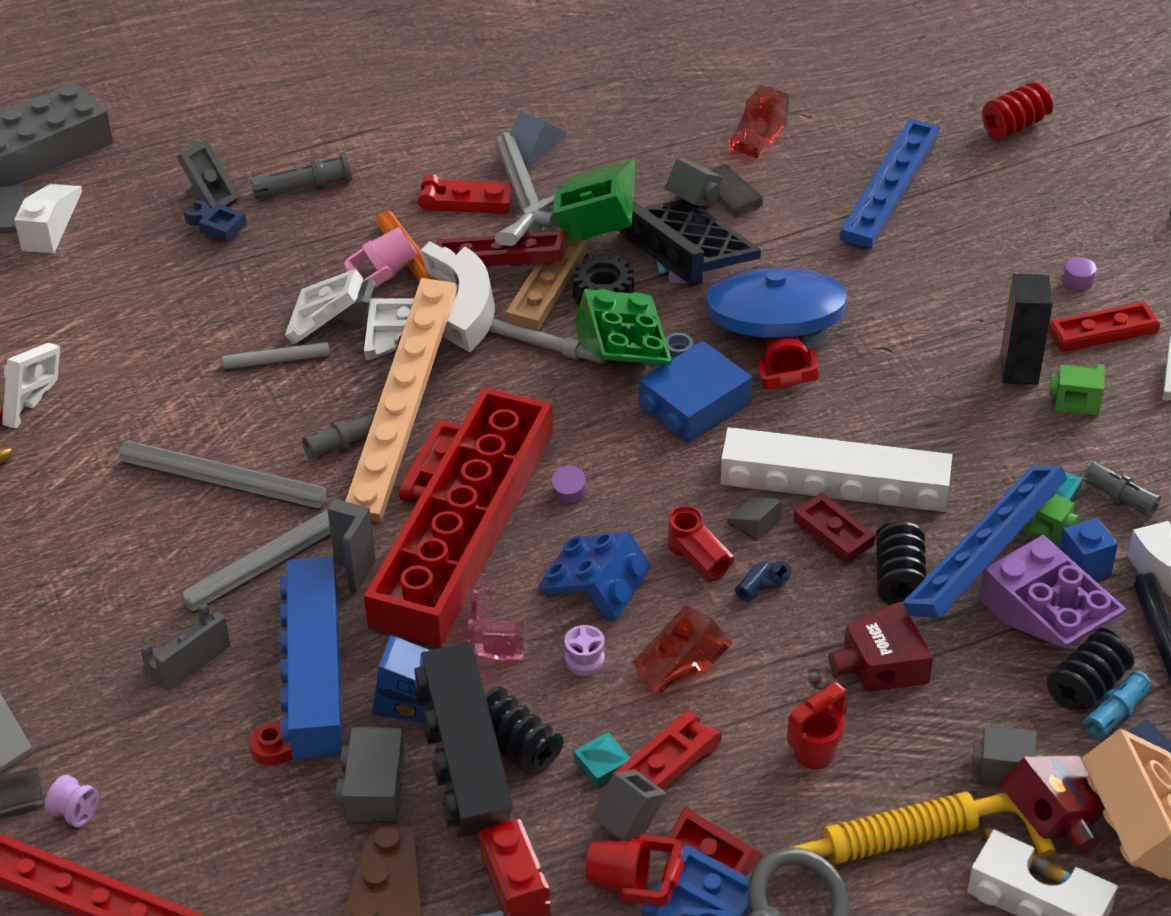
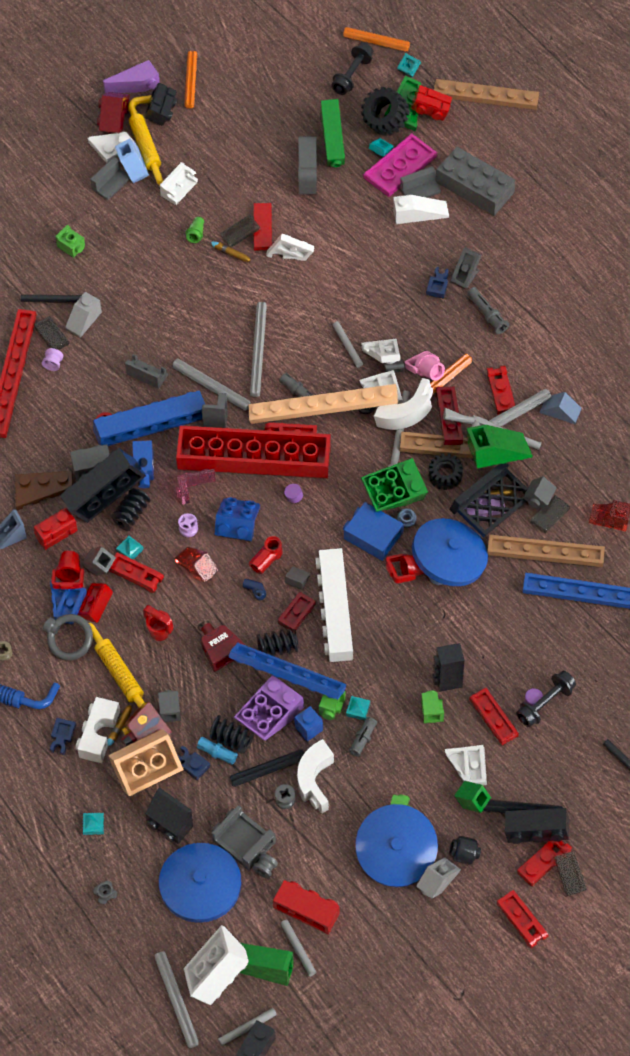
camera: 75 degrees right, 15 degrees up
none -> medium nougat plate [488,535,605,567]
none -> black piece [516,671,576,727]

